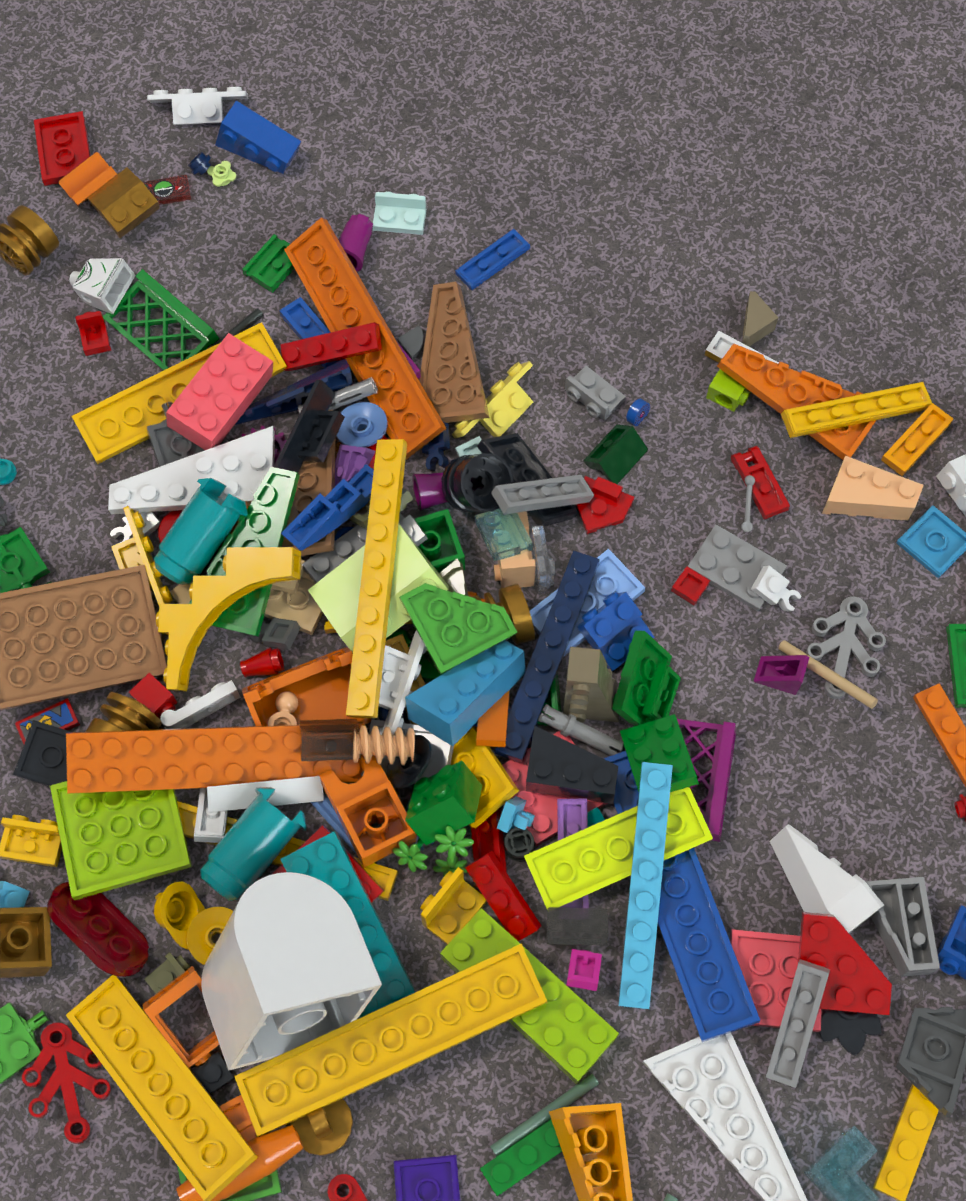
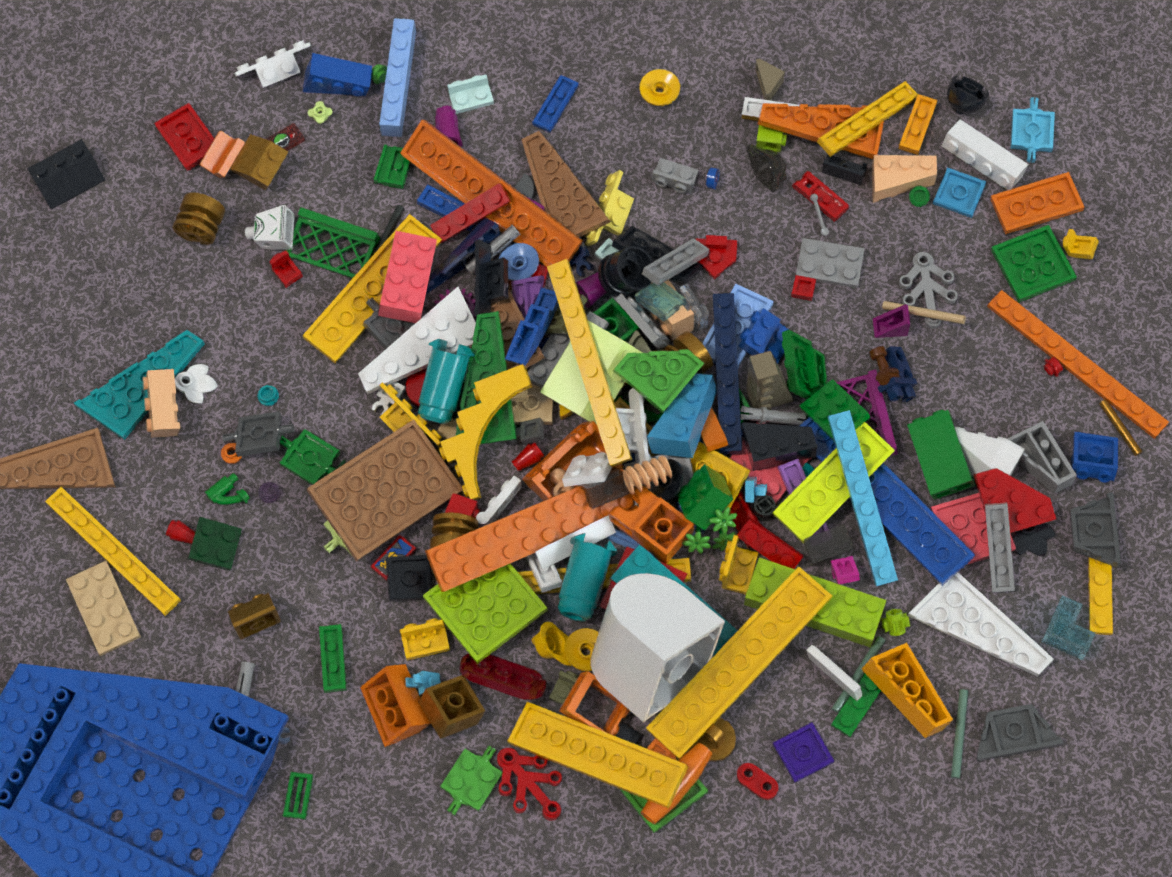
camera: 20 degrees left, 0 degrees up
dark blue plate [188,152,211,175] -> none
dark green panel [583,424,648,484] -> none
white plate [751,566,801,611] -> none
none -> bright green plate [371,64,387,84]
none -> light blue brick [379,18,416,137]
none -> white plate [562,452,612,487]
none -> light grey plate [615,293,670,350]
none -> yellow dish [639,69,680,106]
none -> clear smoke hat [746,144,787,193]
none -> white tile [807,645,862,701]
none -> black hinge [822,154,868,185]
none -> dark blue hips [869,346,918,402]
none -> lime gear [881,609,910,636]
none -> green panel [907,410,976,500]
none -> green plate [909,186,930,207]

